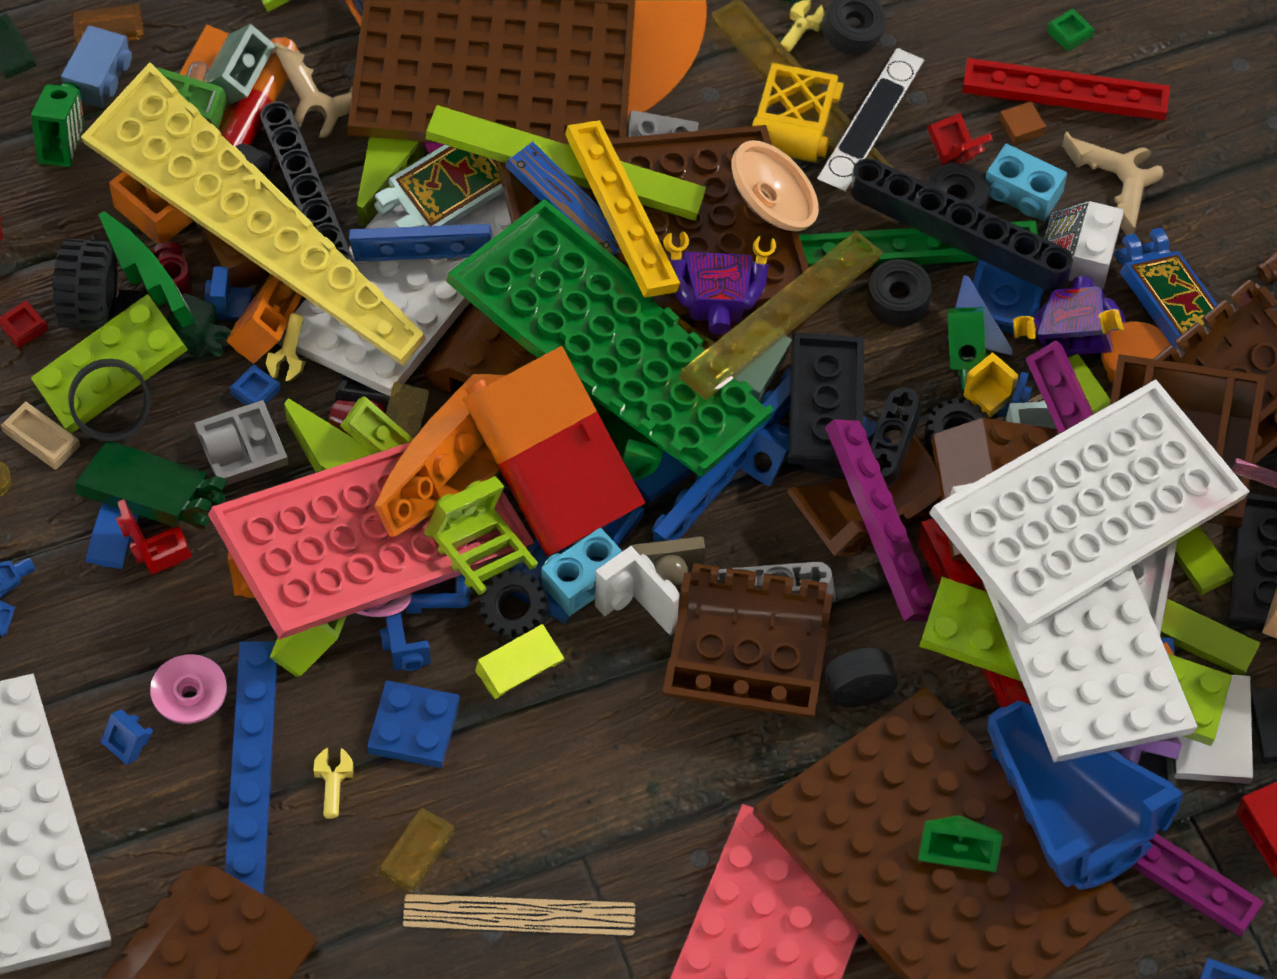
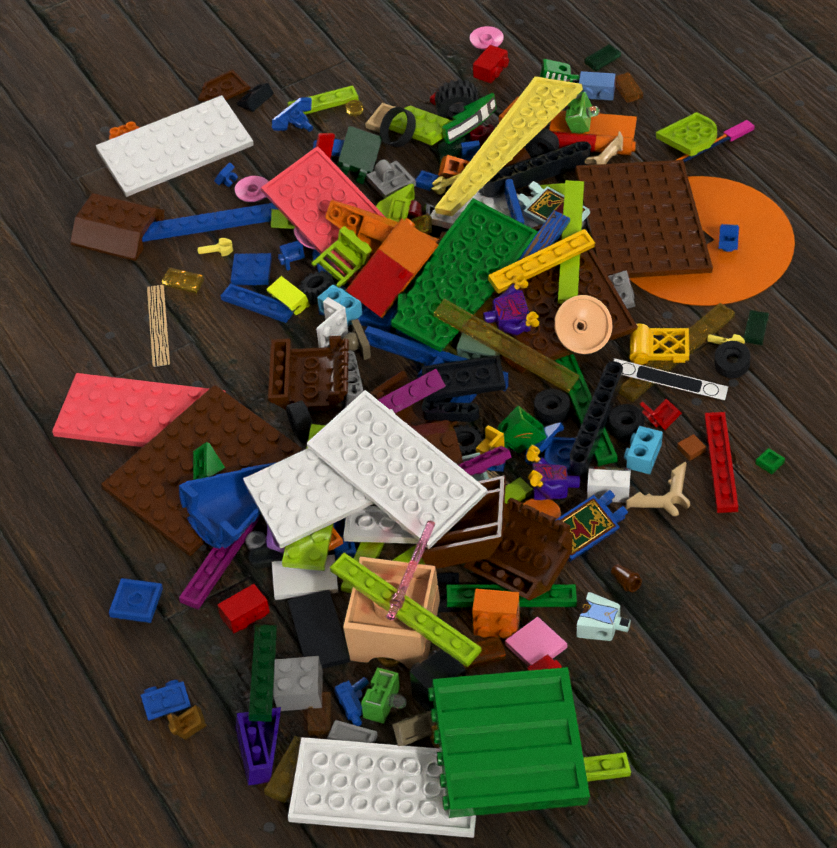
camera: 85 degrees right, 10 degrees down
sand green brick [203,24,275,106] -> none
none -> blue tile [221,283,295,323]

